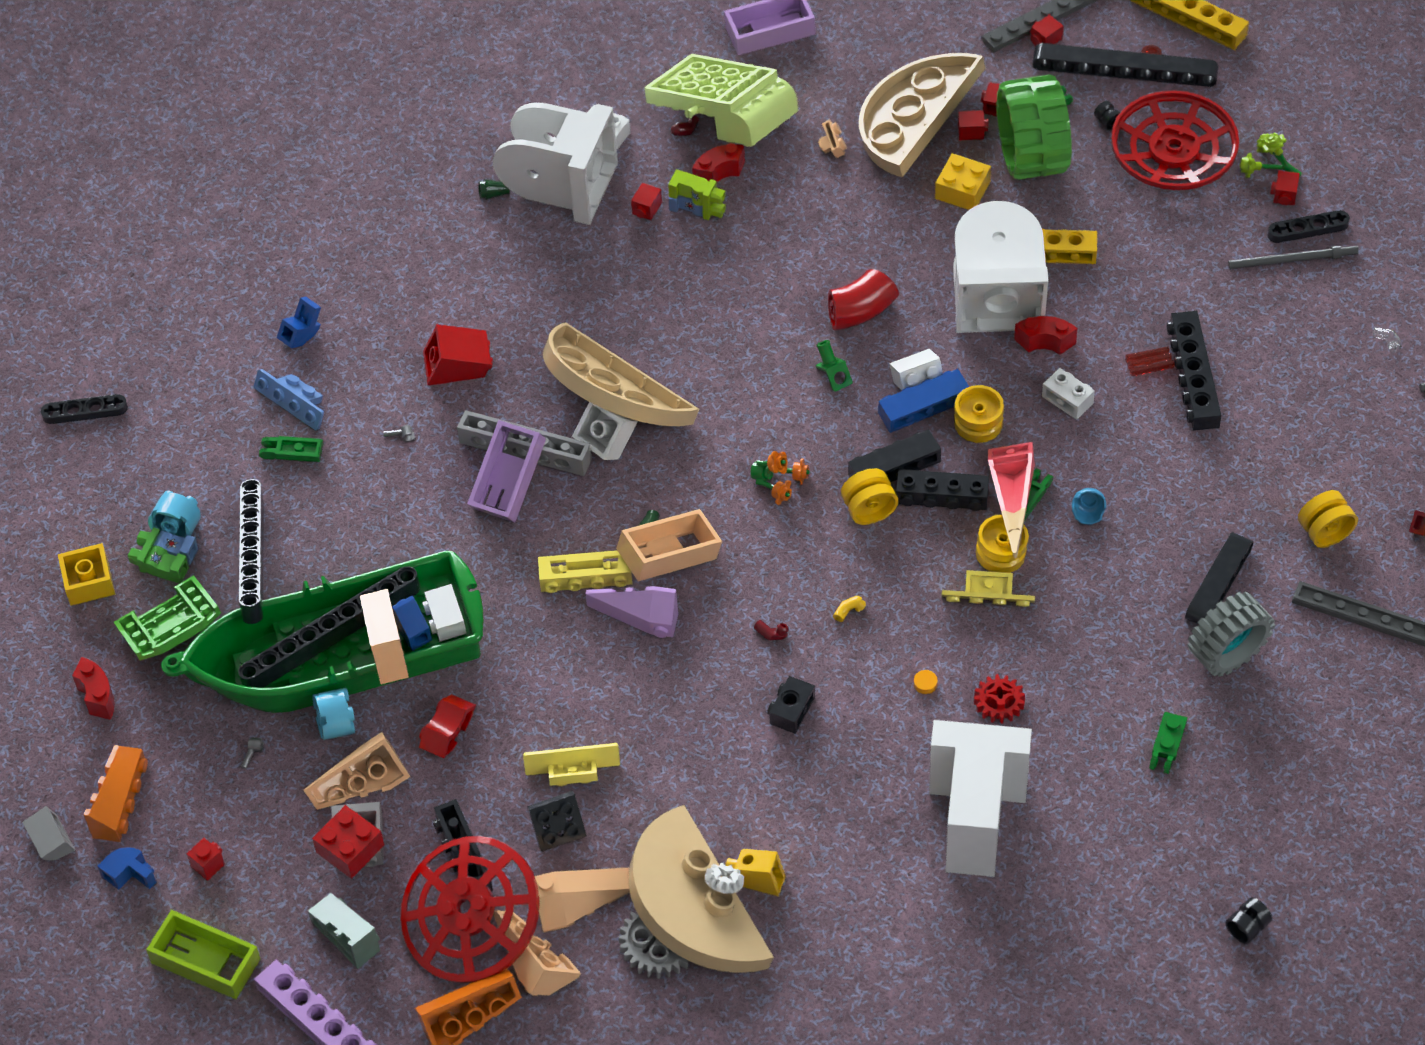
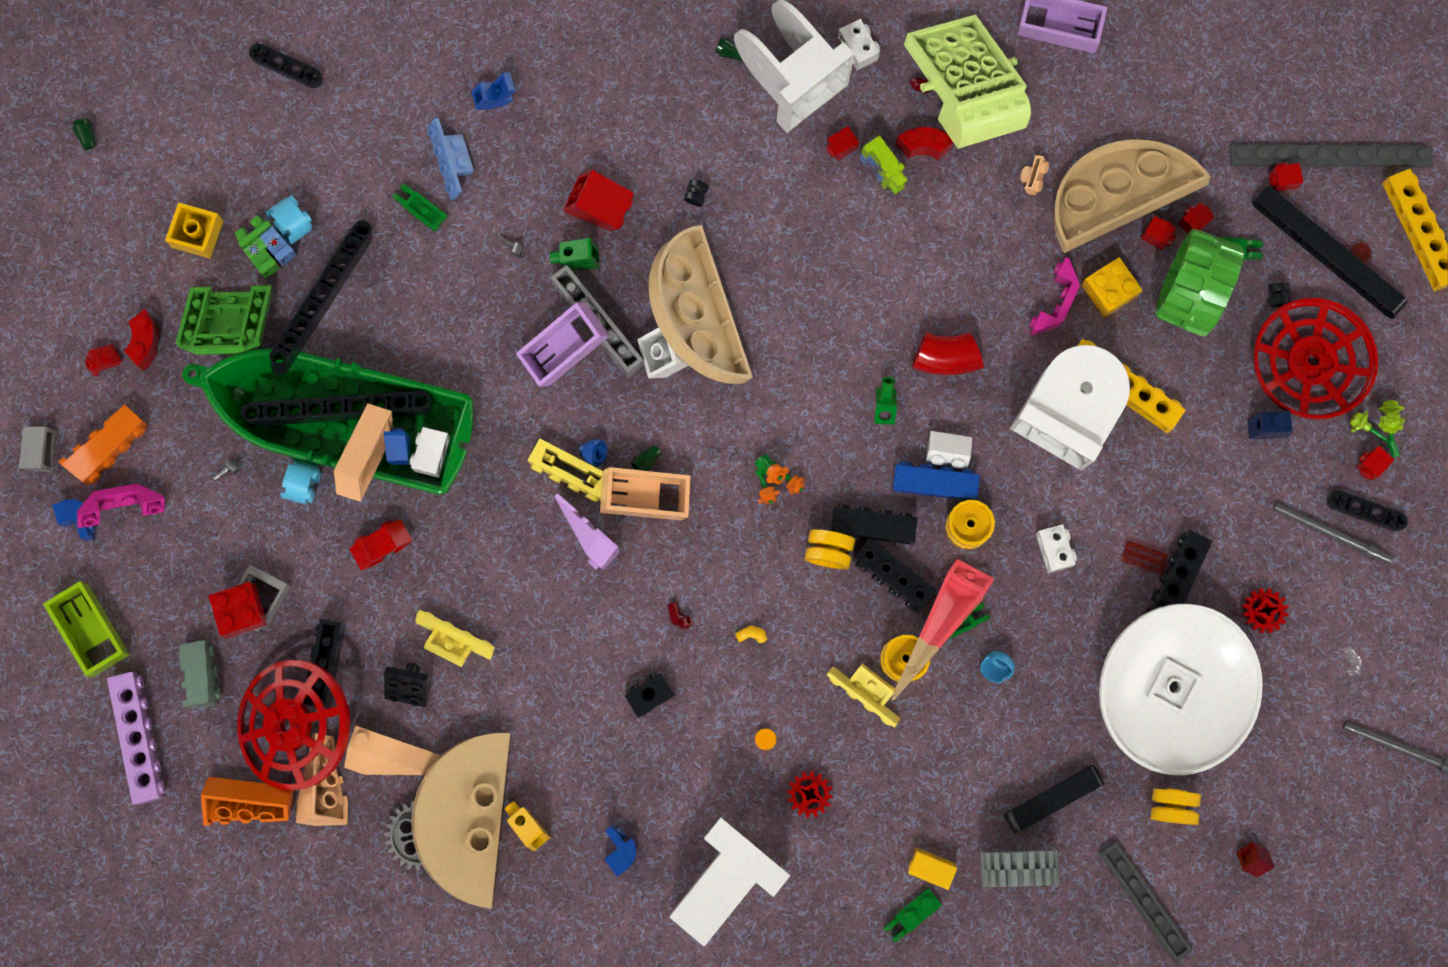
camera: 25 degrees right, 25 degrees up
red brick [186,838,225,881] -> none
light nougat wedge [304,732,410,810] -> none
white gear [705,863,744,894] -> none
red brick [1014,316,1078,355] -> none
none -> dark pink slope [77,484,165,528]
none -> red bracket [85,344,122,376]
none -> green torso [550,238,600,270]
none -> blue brick [579,439,607,468]
none -> blue brick [604,826,637,877]
none -> black wheel [684,179,709,207]
none -> yellow hinge [908,847,957,890]
none -> dark pink slope [1029,257,1080,336]
none -> white dish [1099,604,1263,775]
none -> red gear [1241,588,1289,634]
none -> dark blue torso [1247,411,1292,439]

